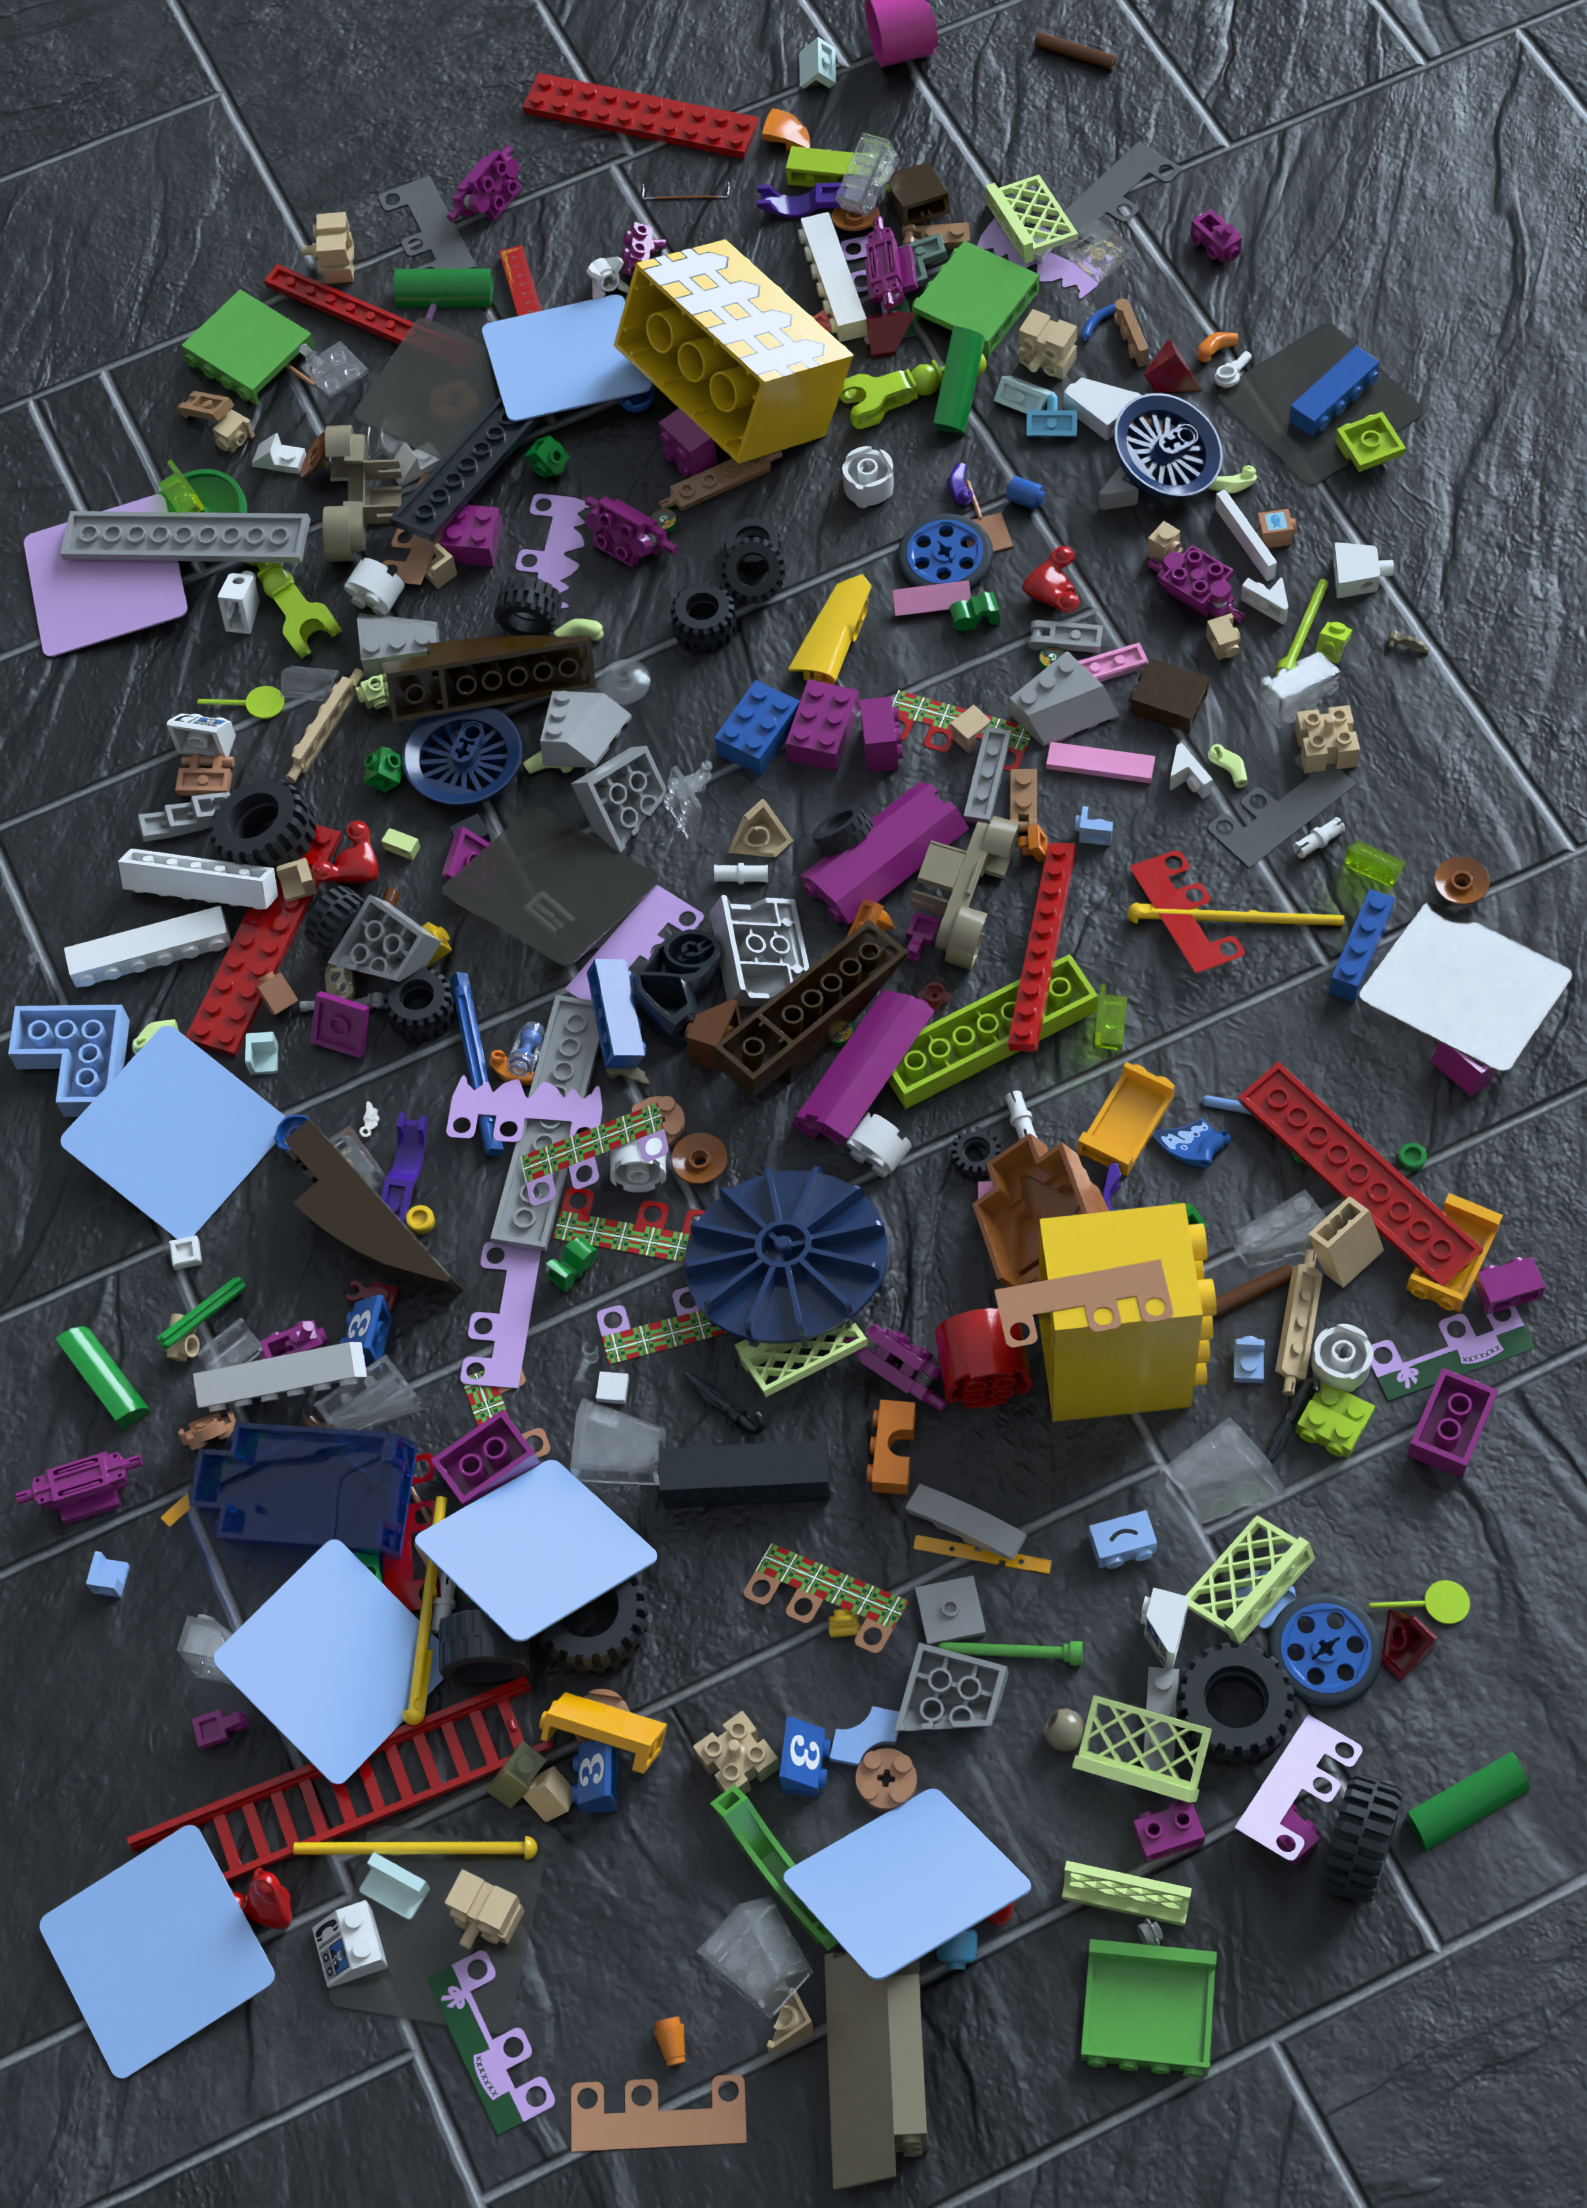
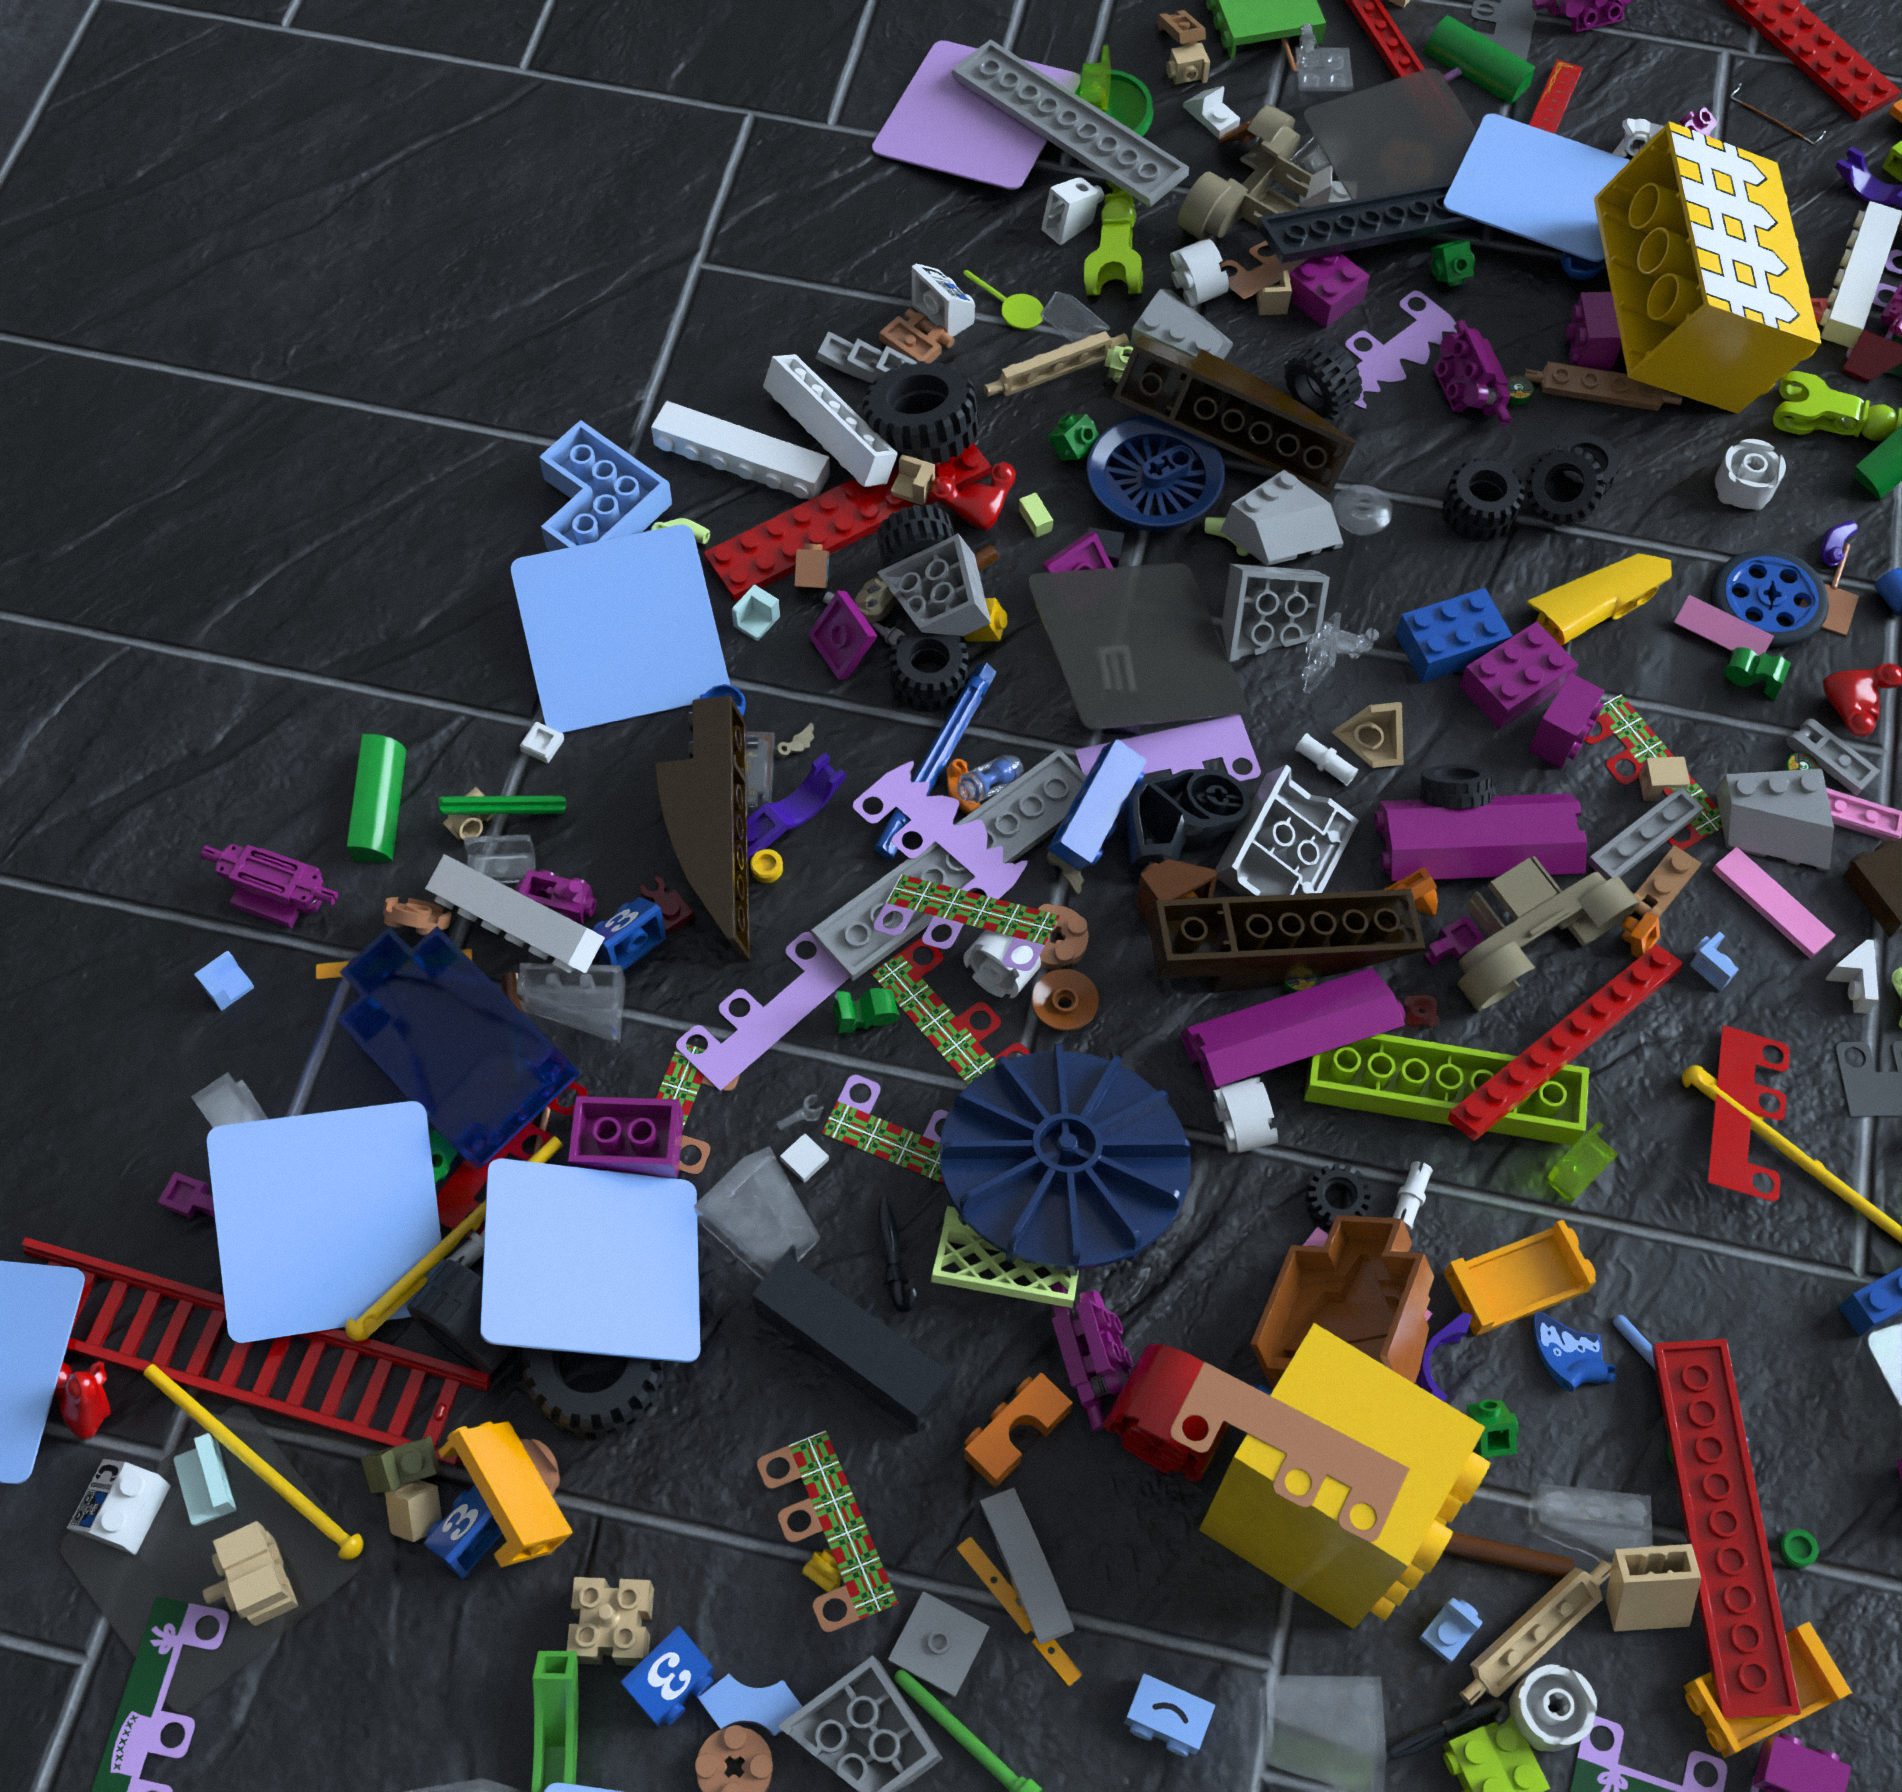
camera: 30 degrees right, 0 degrees up
yellowish green arm [553,619,604,641] -> none

